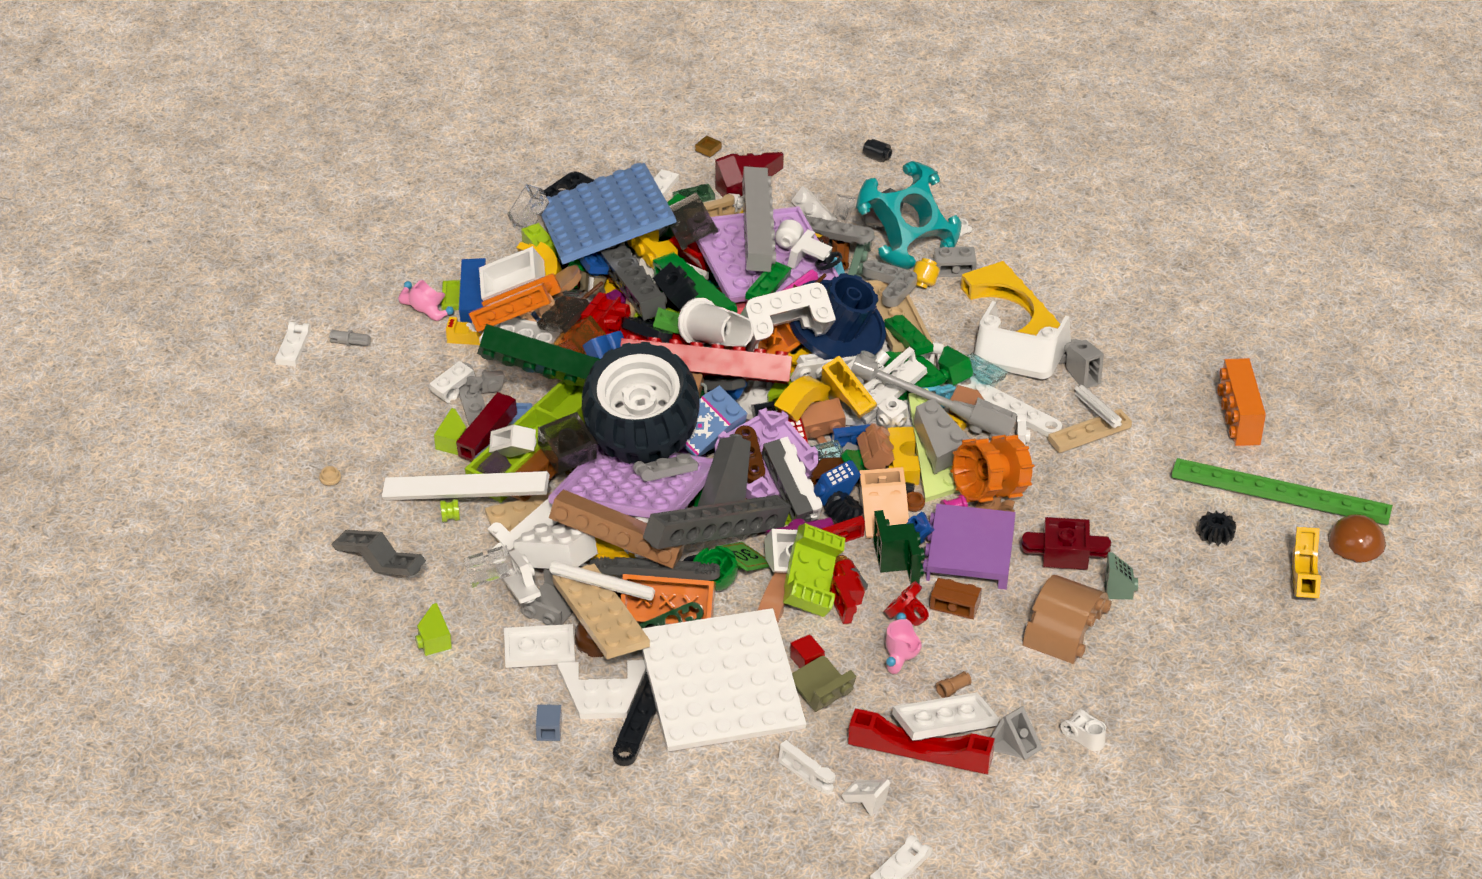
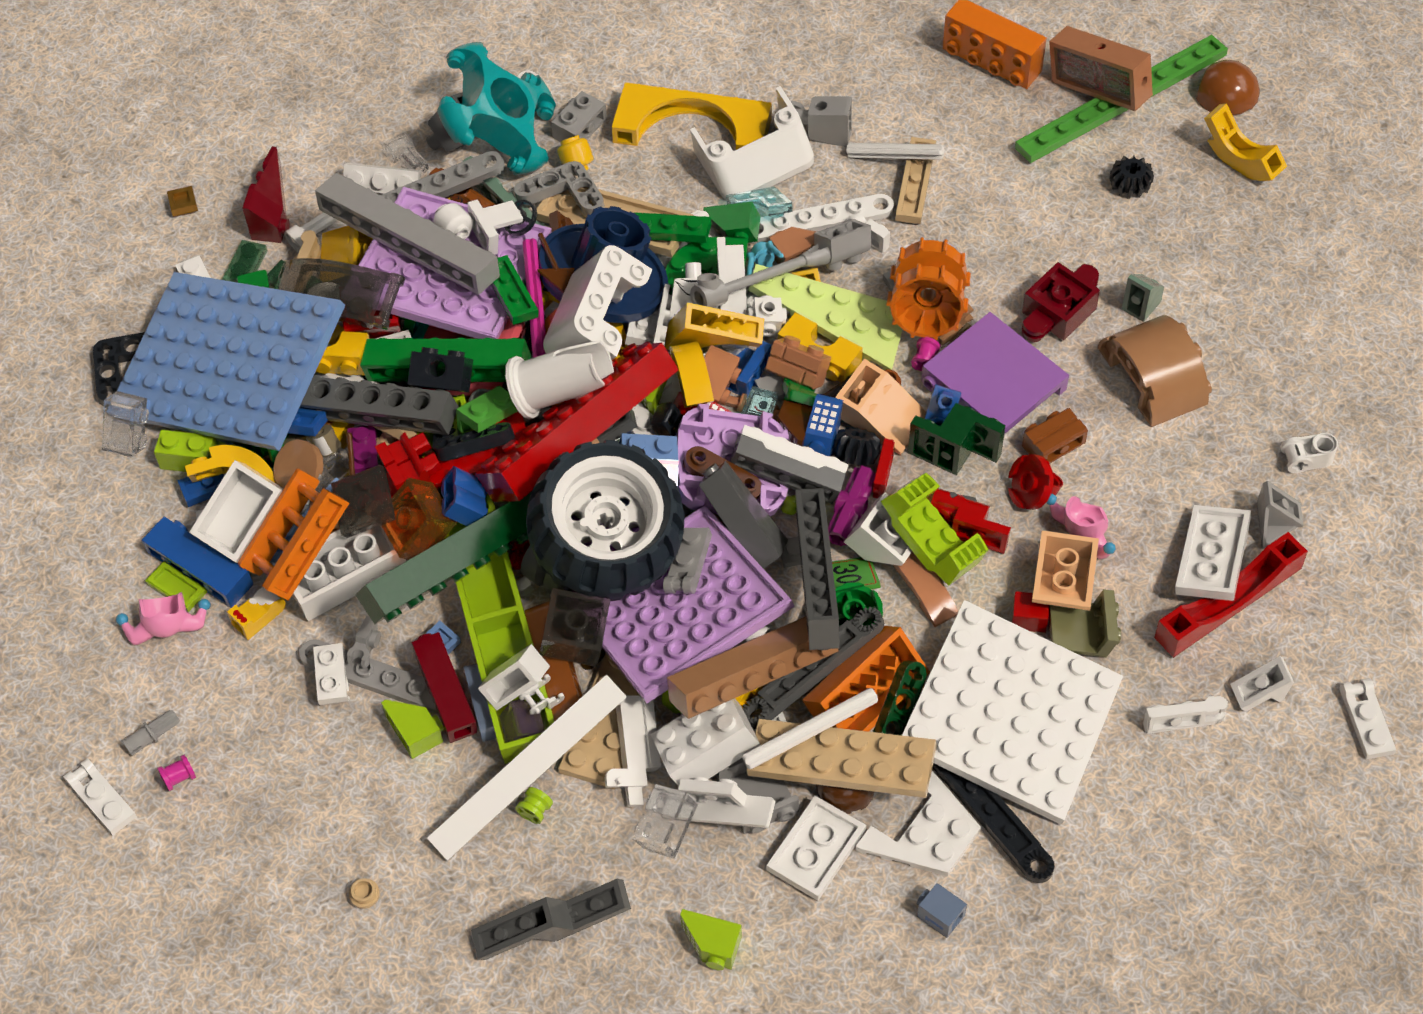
camera: 50 degrees left, 15 degrees up
black brick [863,139,892,162] -> none
light grey wedge [914,398,970,474] -> none
medium nougat pin [936,671,972,698] -> none
none -> dark pink bush [157,754,196,791]
none -> white piece [519,674,565,715]
none -> light nougat slope [1032,530,1099,611]
none -> nougat brick [1049,26,1153,111]

